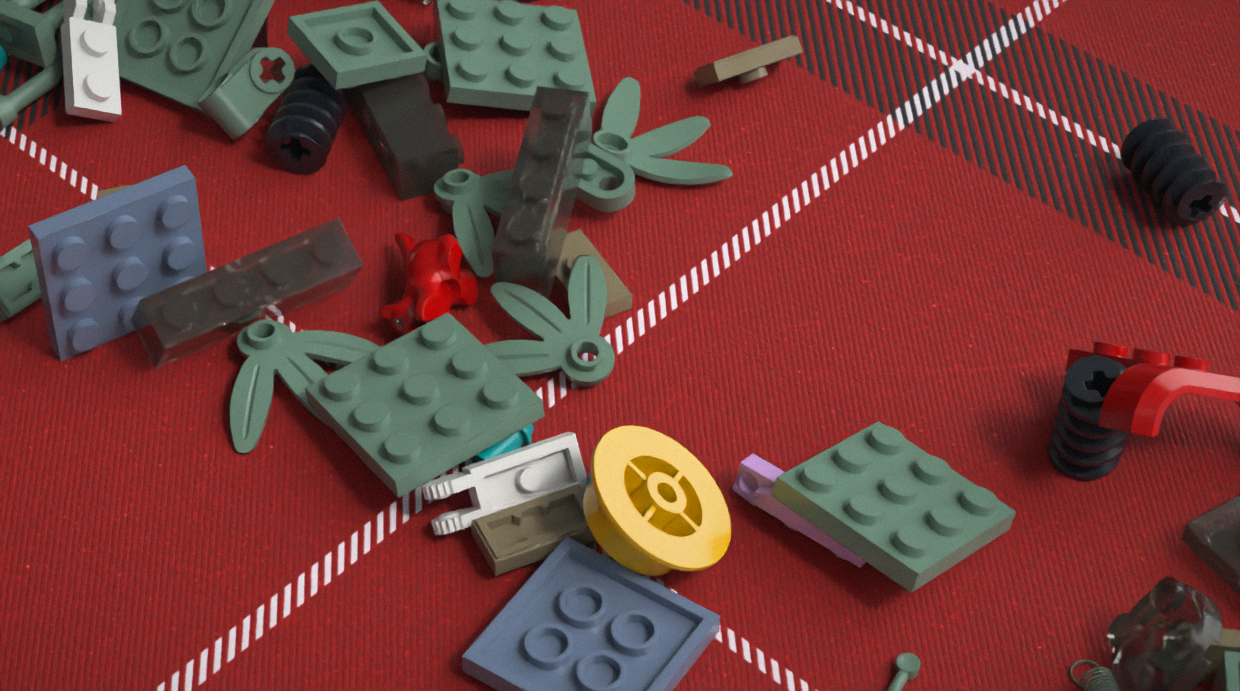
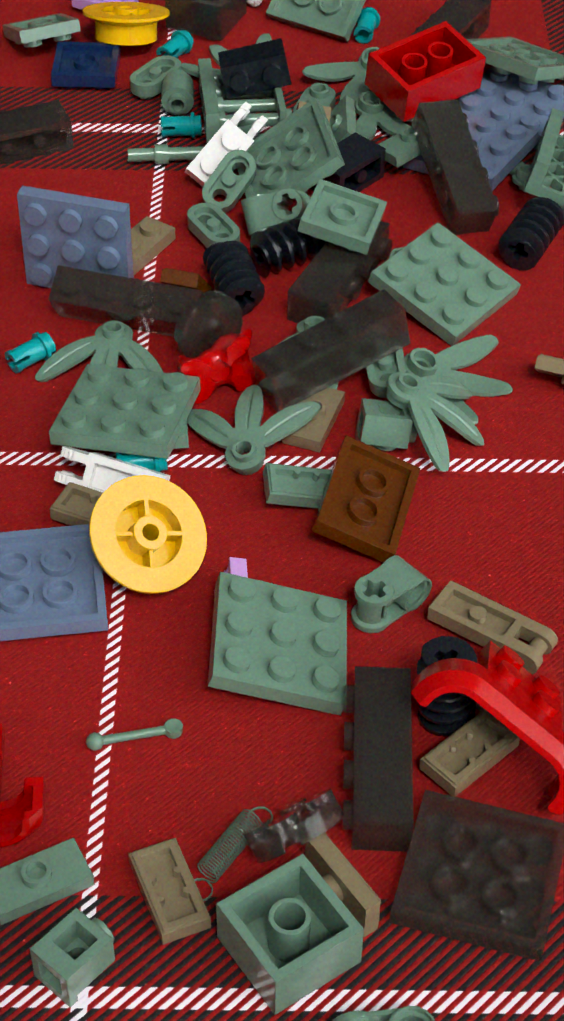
camera: 50 degrees right, 0 degrees up
none -> teal pin [5,332,56,374]
none -> reddish brown plate [160,268,214,302]
none -> clear smoke plate [174,291,243,358]
none -> sand green plate [187,203,240,248]
none -> sand green plate [202,150,256,213]
none -> black piece [203,241,265,318]
none -> sand green plate [263,463,332,509]
none -> reddish brown plate [311,435,420,563]
none -> clear smoke brick [342,666,414,852]
none -> sand green piece [351,555,432,633]
none -> sand green brick [355,398,417,451]
none -> sand green plant [386,372,484,472]
none -> dark tan plate [419,709,520,797]
none -> dark tan plate [427,580,558,674]

